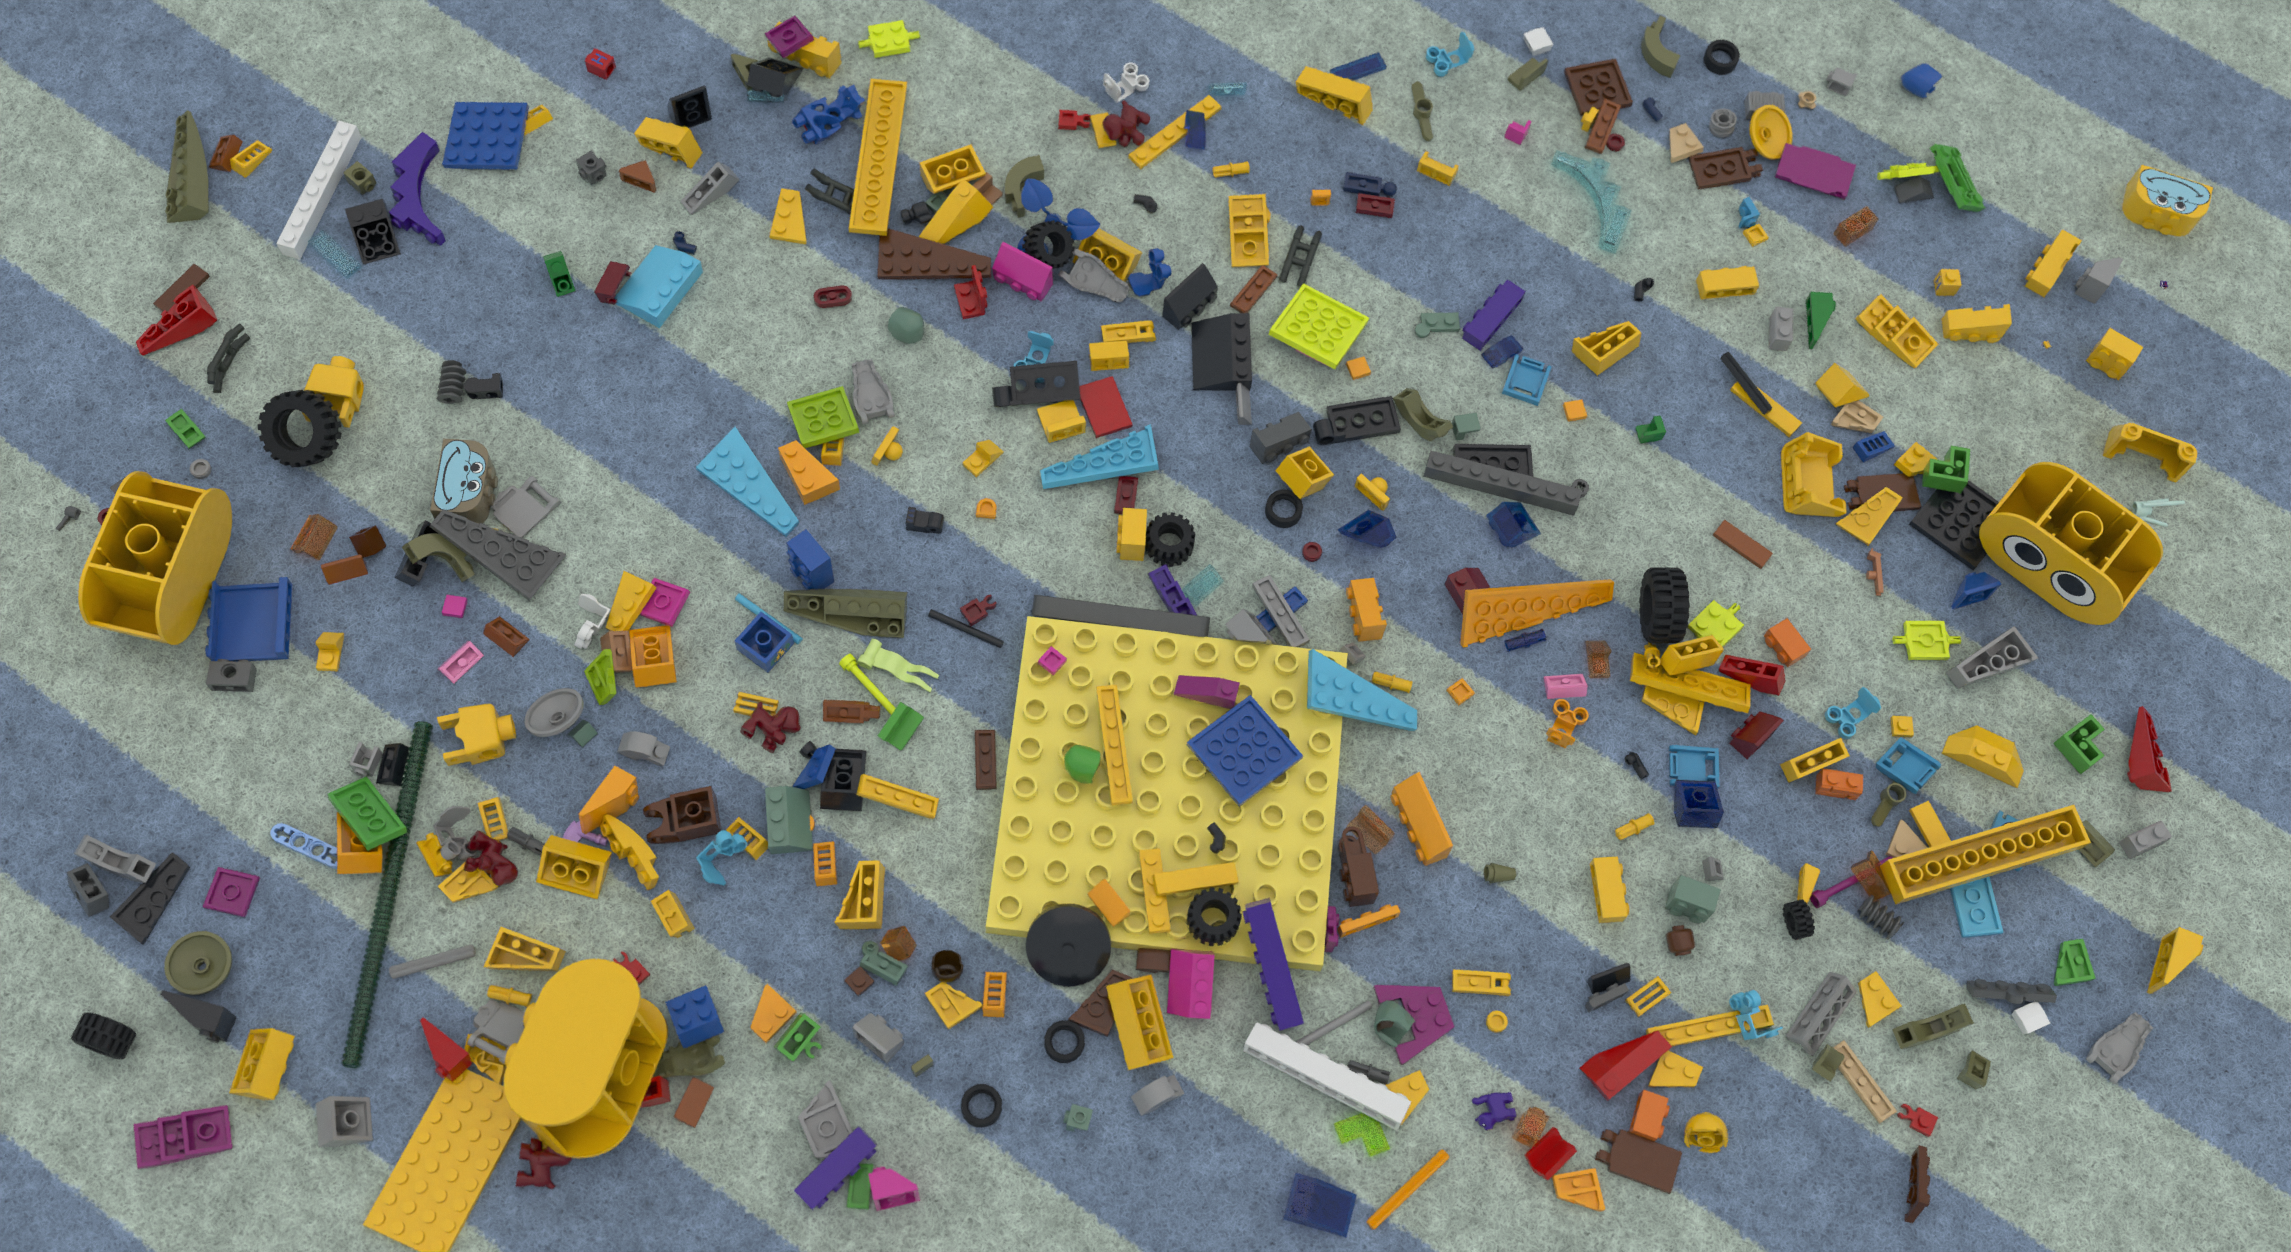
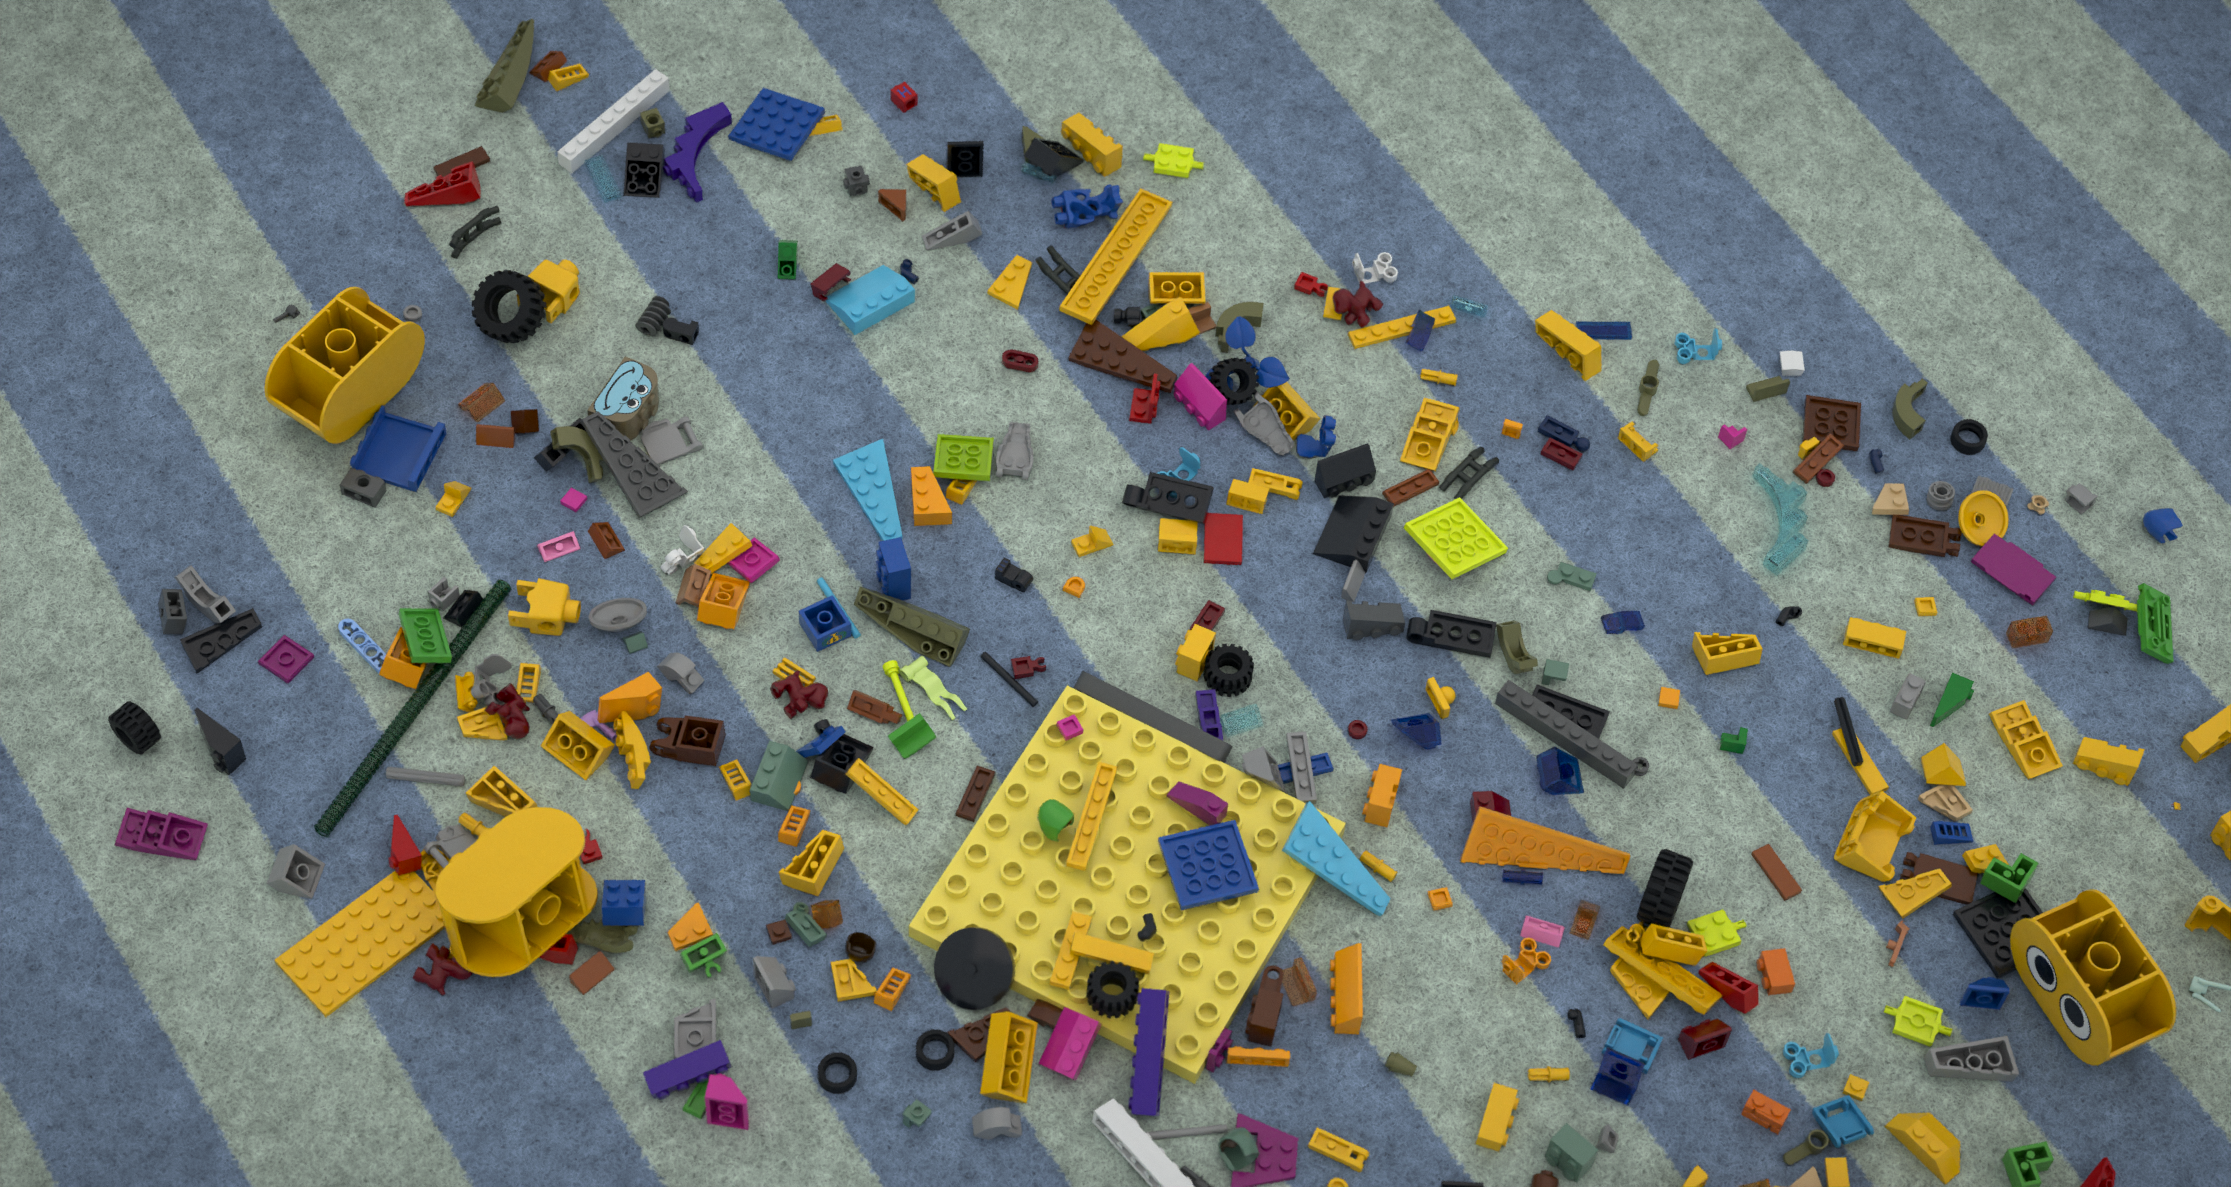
camera: 25 degrees right, 10 degrees down
olive dish [164,931,232,995] -> none
bright green slope [165,409,206,449] -> none
yellow slope [229,1028,295,1100] -> none
lime wing [584,649,616,705] -> none
yellow hinge [651,890,695,938] -> none
medium azure piece [696,830,748,886] -> none
magenta tile [764,15,814,59] -> none
yellow tile [871,426,903,466] -> none
sand green piece [888,307,924,344] -> none
medium azure wing [1040,424,1159,489] -> none
light orange slope [1087,879,1130,927] -> none
black arm [1133,194,1158,213] -> none
black tyre [1265,489,1303,528] -> none
yellow brick [1275,446,1334,499] -> none
light grey tile [1340,642,1366,664] -> none
light orange tile [1346,356,1371,380] -> none
dark purple brick [1462,279,1526,351] -> none
dark azure container [1502,354,1552,406] -> none
dark azure bracket [1738,197,1760,229] -> none
yellow brick [1780,738,1850,783] -> none
yellow brick [1934,269,1962,296] -> none

